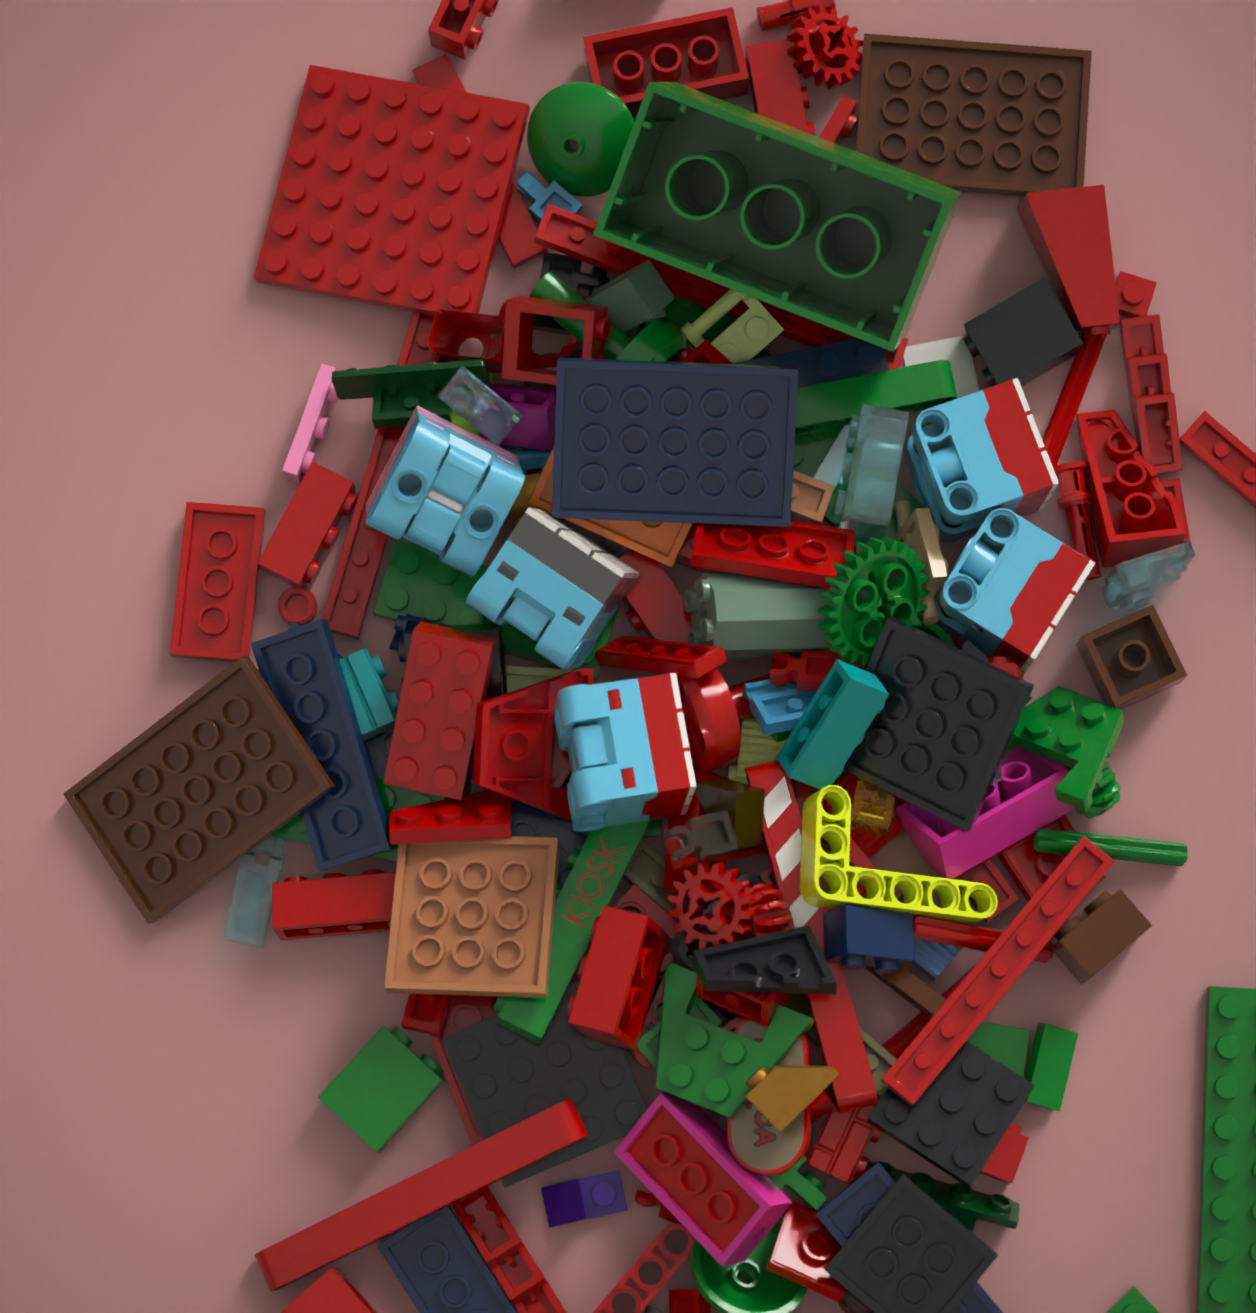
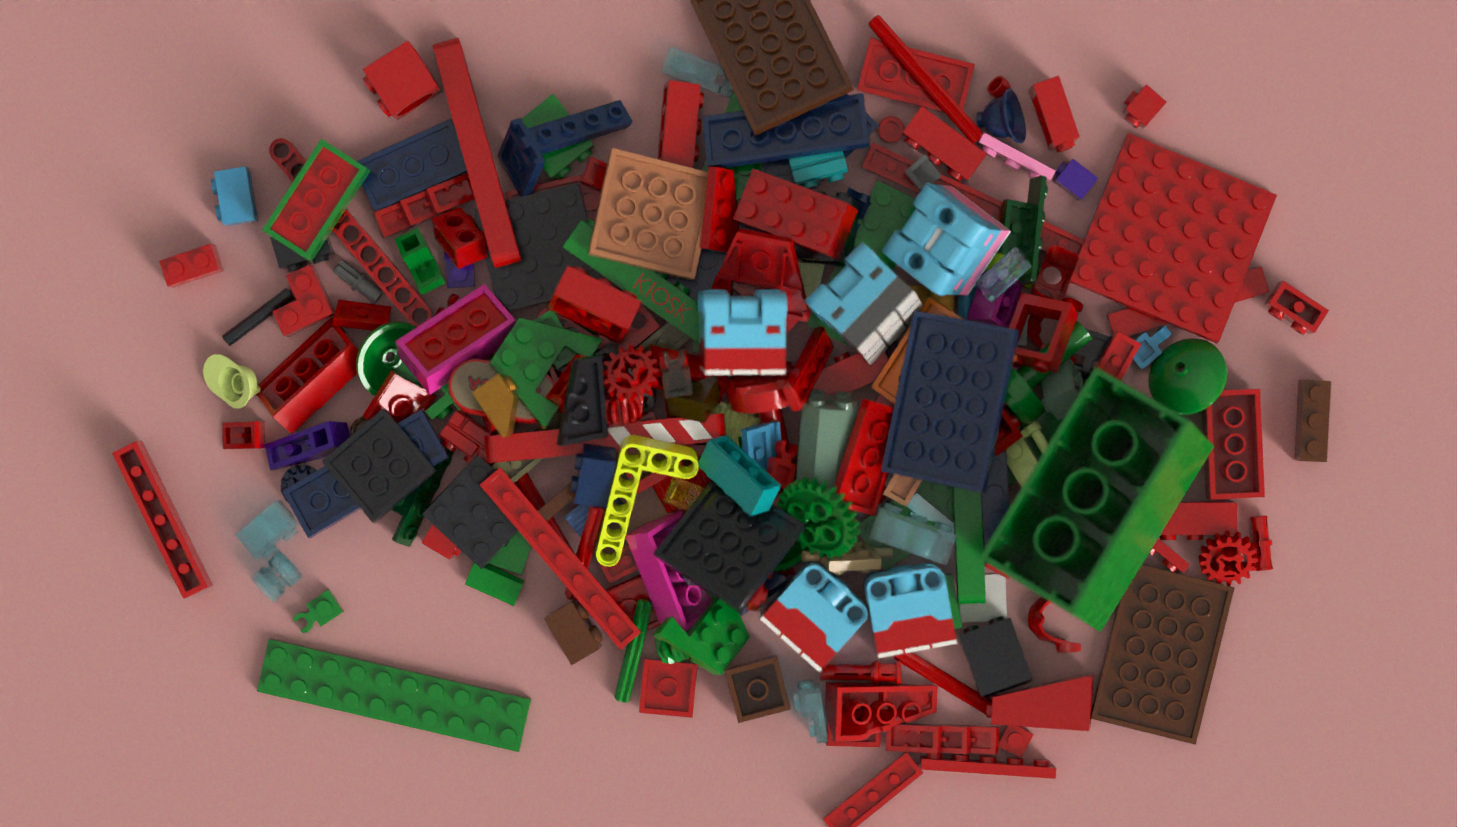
camera: 100 degrees right, 10 degrees up
none -> green brick [394,227,446,295]
none -> red brick [431,207,488,269]
none -> dark blue bracket [497,100,633,197]
none -> red plate [639,658,698,718]
none -> red axle [868,15,983,143]
none -> dark grey panel [904,154,942,192]
none -> red plate [919,753,1056,779]
none -> dark blue hat [976,88,1026,143]
none -> red hinge [987,76,1011,98]
none -> red helmet [1028,596,1081,653]
none -> red window [1029,76,1080,153]
none -> dark purple brick [1054,159,1098,201]
none -> red brick [1122,84,1167,129]

